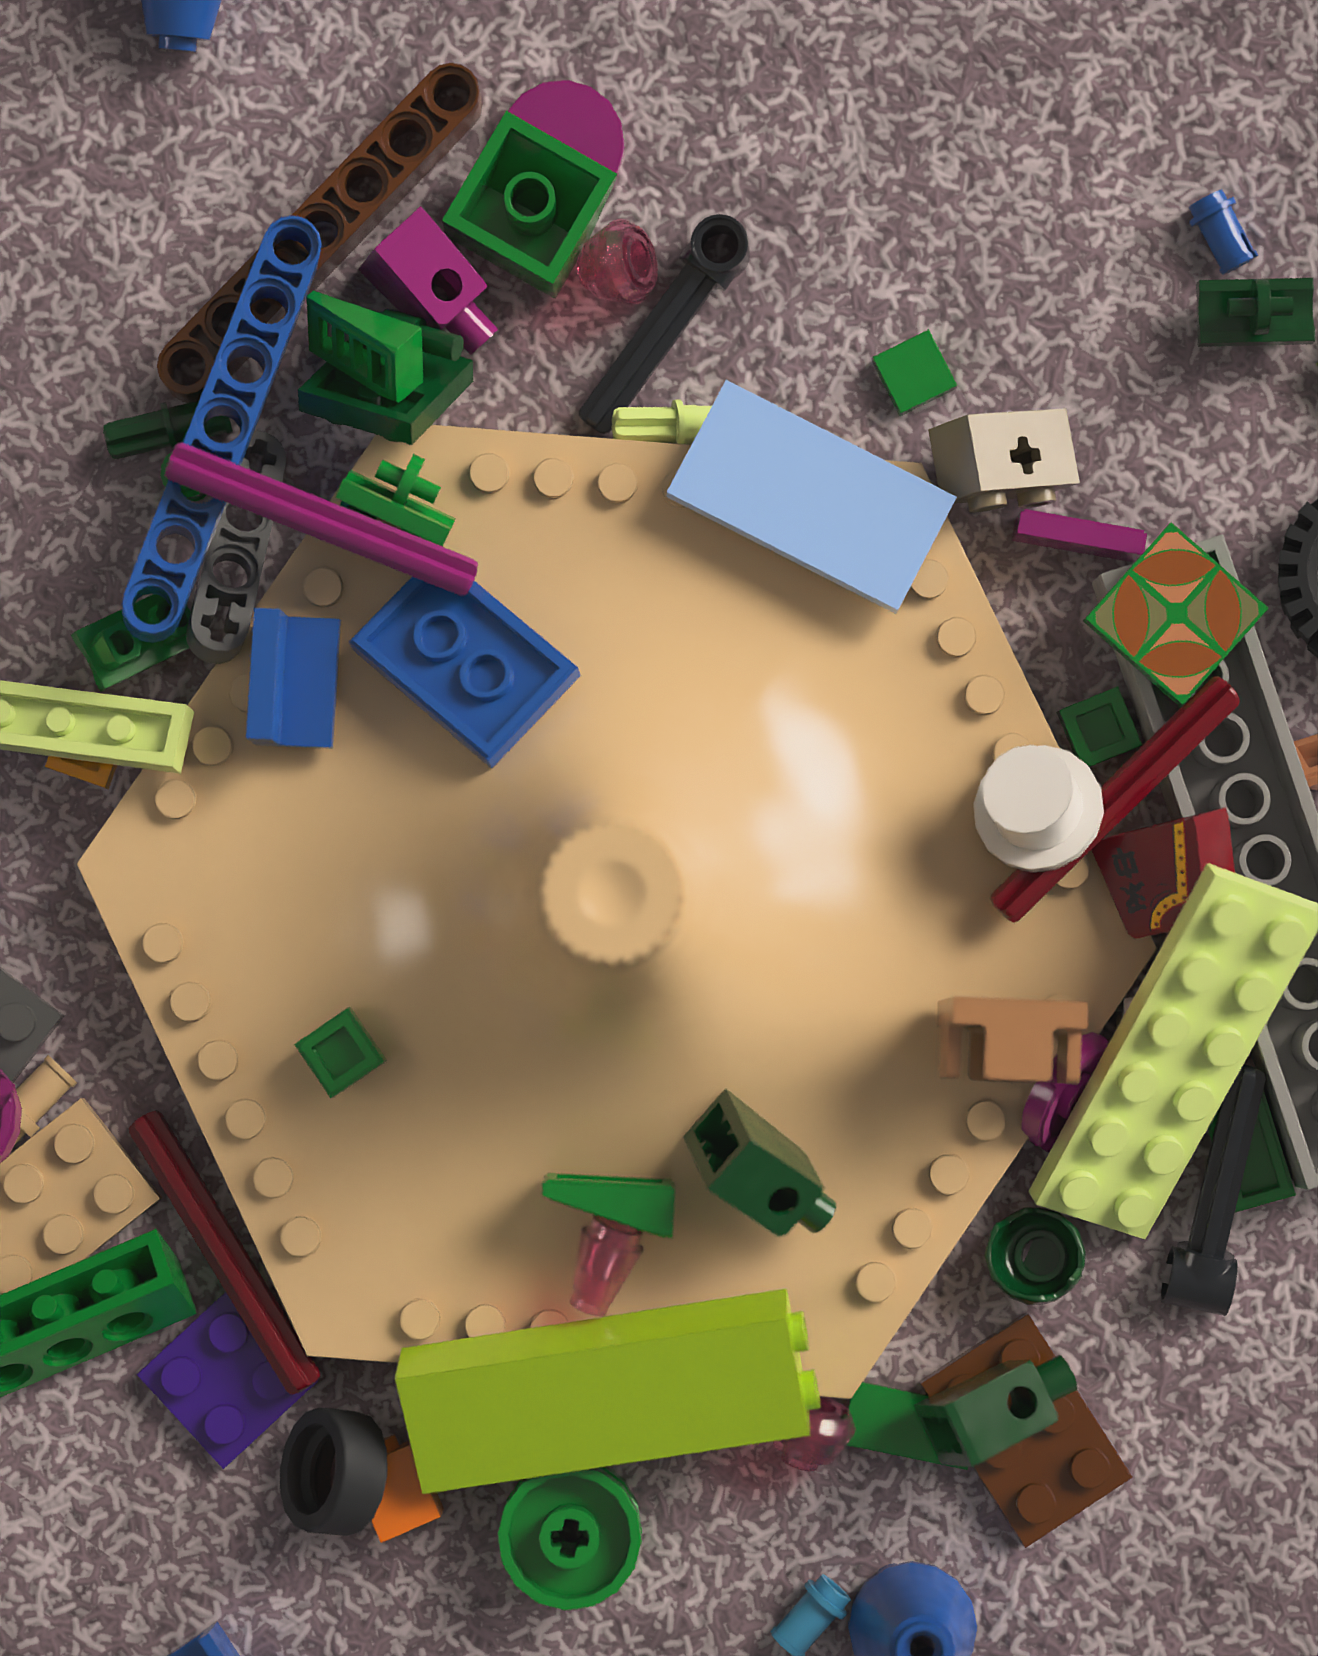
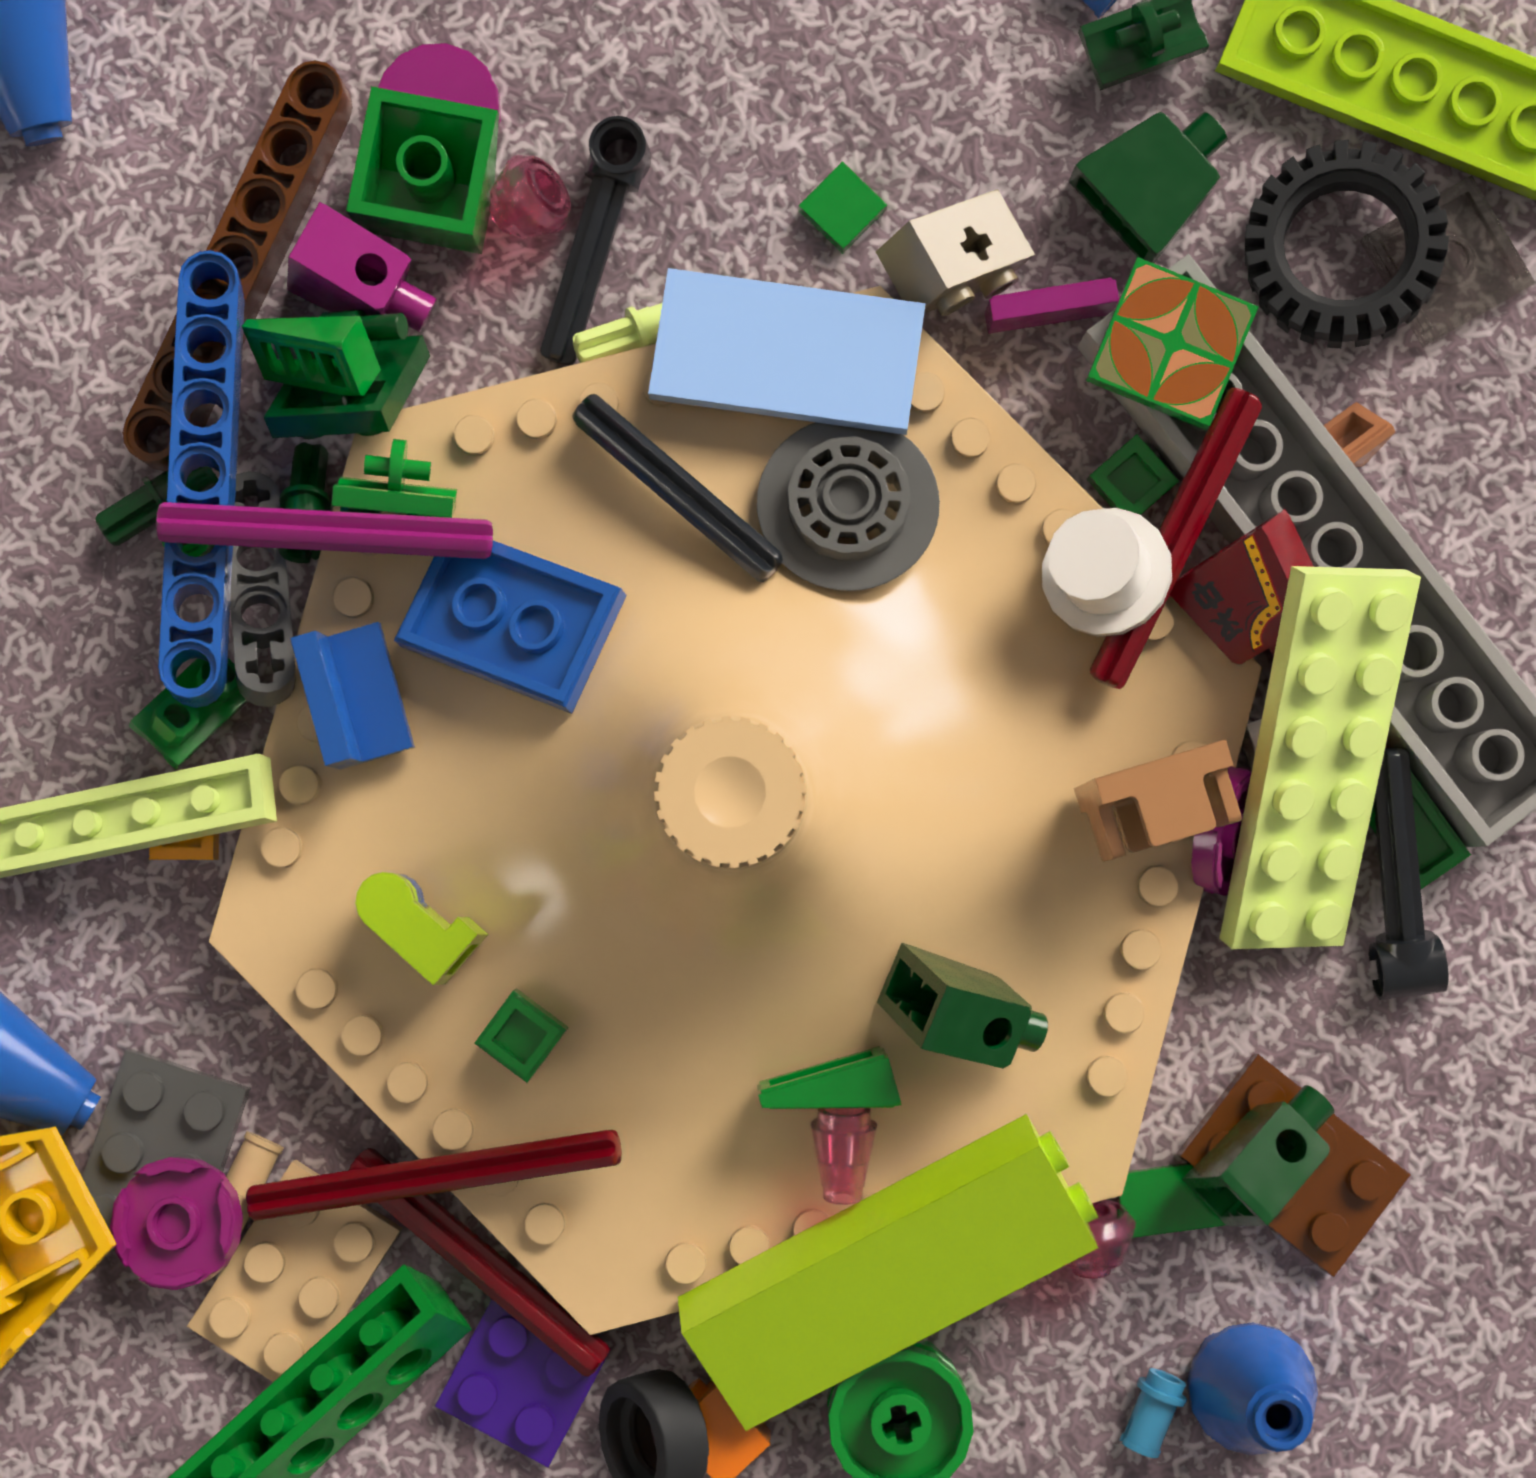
camera: 15 degrees left, 0 degrees up
dark green hair [984,1207,1086,1305] -> none
none -> dark red axle [246,1129,622,1221]
none -> dark green axle [278,442,331,564]
none -> lime leg [355,872,489,986]
none -> black axle [572,394,783,582]
none -> dark grey wheel [757,422,940,591]
none -> dark green torso [1068,112,1228,263]

